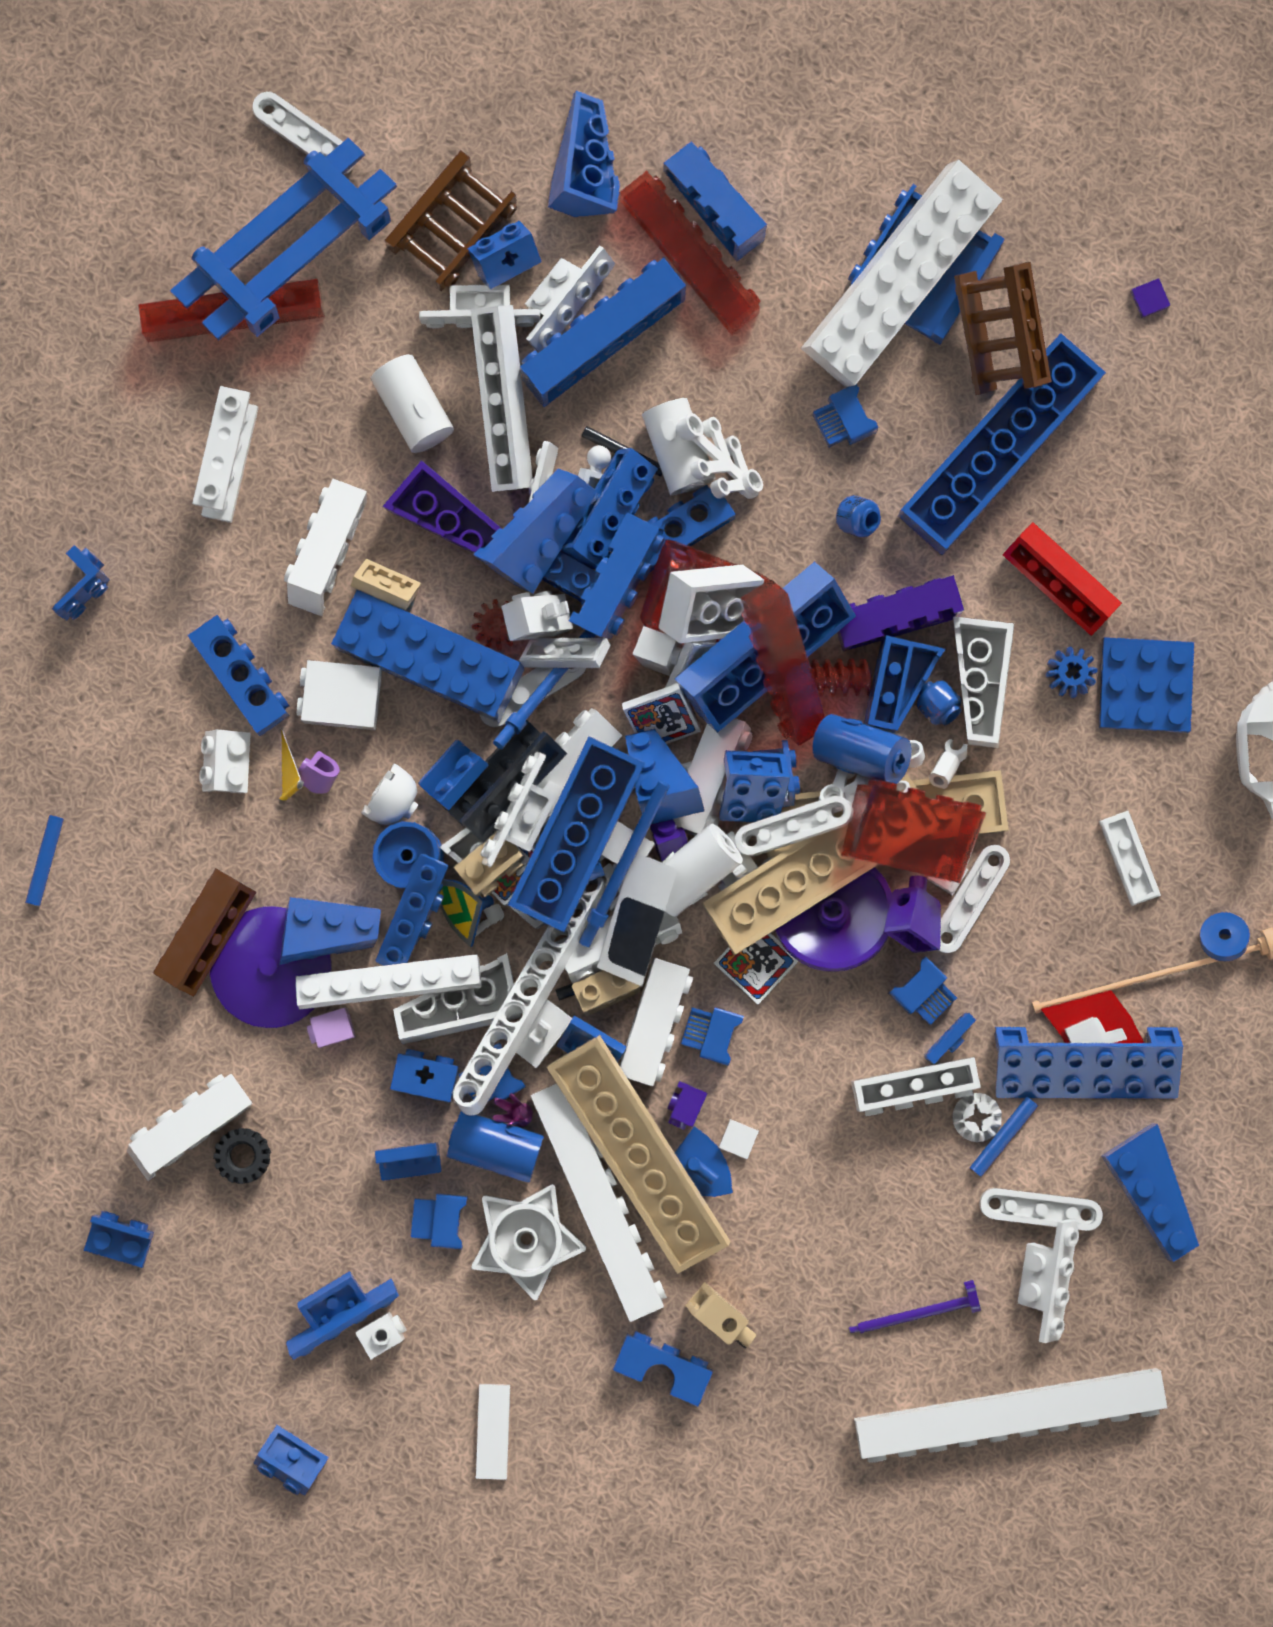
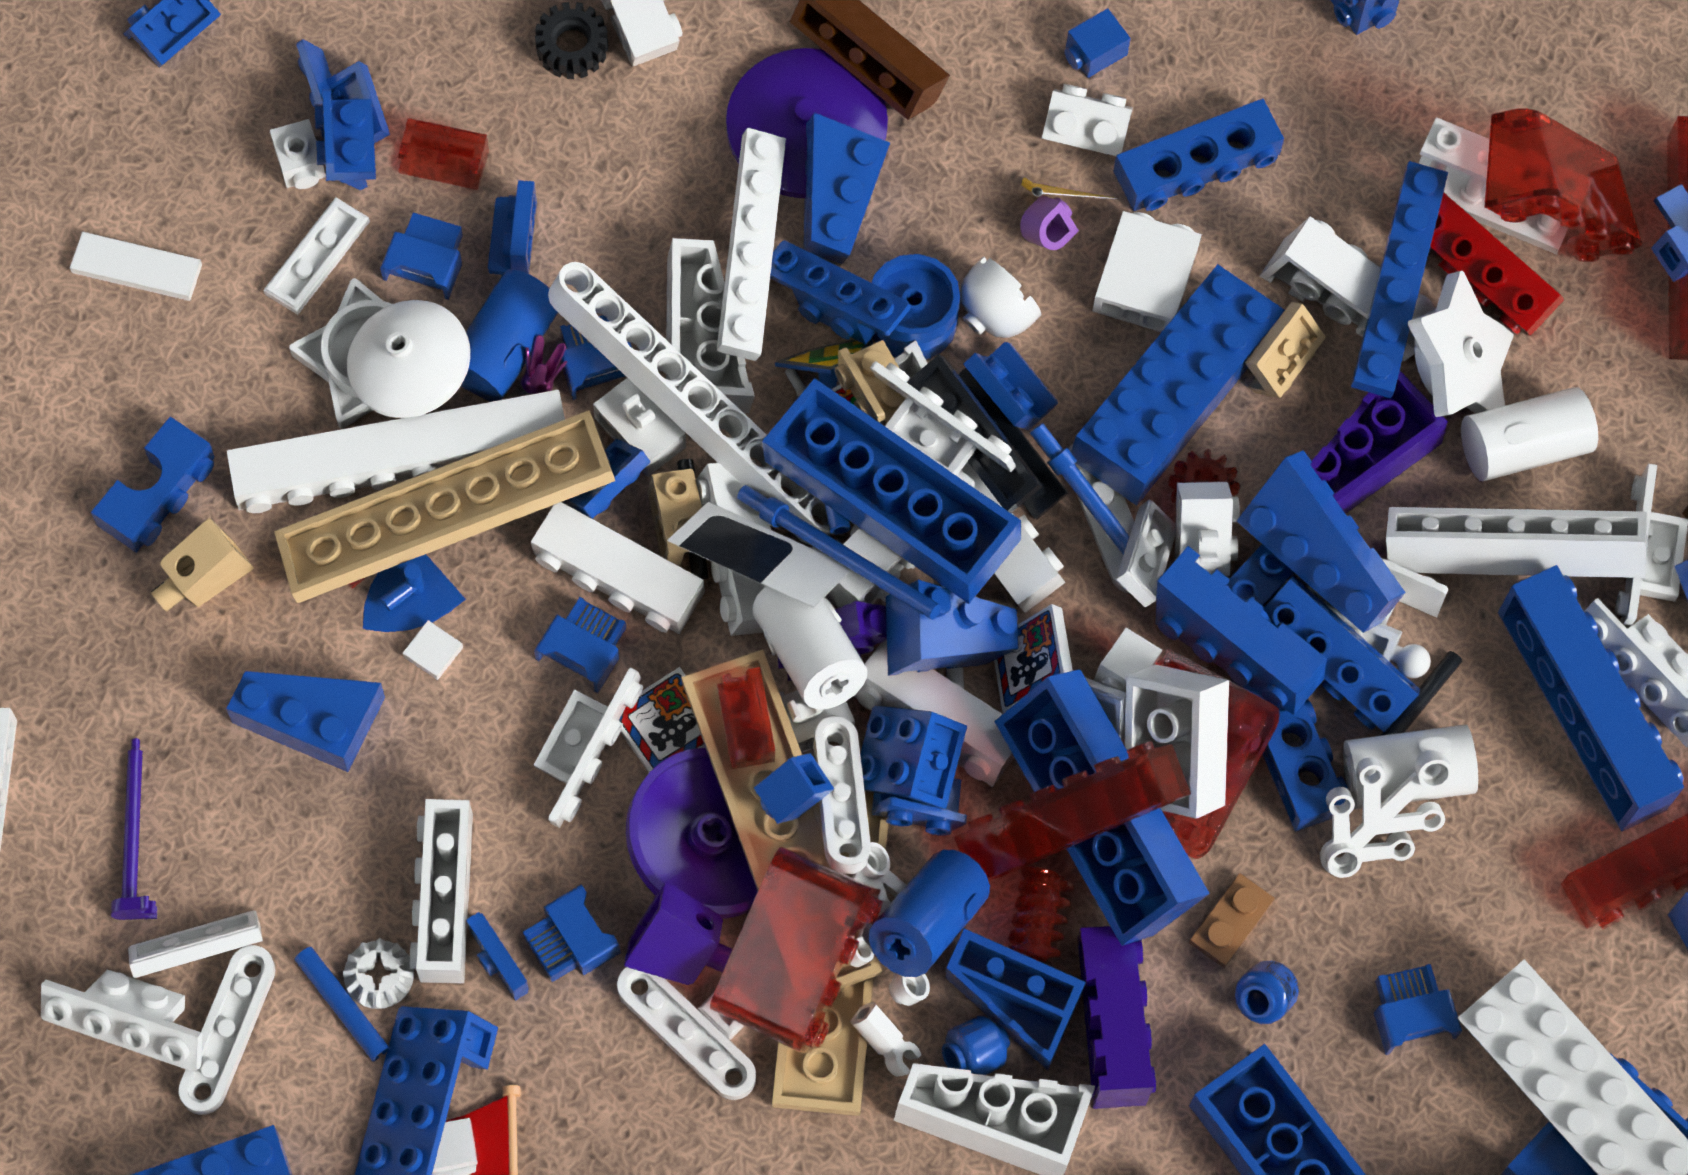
camera: 100 degrees right, 15 degrees down
lavender brick [307,1008,356,1048] -> none
blue brick [390,1049,460,1102] -> none
dark purple brick [667,1081,708,1130] -> none
none -> white tile [128,911,263,978]
none -> blue wedge [226,671,385,772]
none -> white tile [263,197,370,315]
none -> blue bracket [314,90,376,181]
none -> white dish [347,300,470,418]
none -> clear red hinge [398,118,489,190]
none -> white bracket [534,667,643,828]
none -> clear red hinge [717,667,775,769]
none -> blue brick [754,753,834,824]
none -> blue brick [1064,8,1131,78]
none -> medium nougat plate [1189,873,1275,968]
none -> blue plate [1350,161,1448,398]
none -> white plate [1408,271,1514,417]
none -> red brick [1429,193,1564,336]
none -> clear red windscreen [1485,108,1642,262]

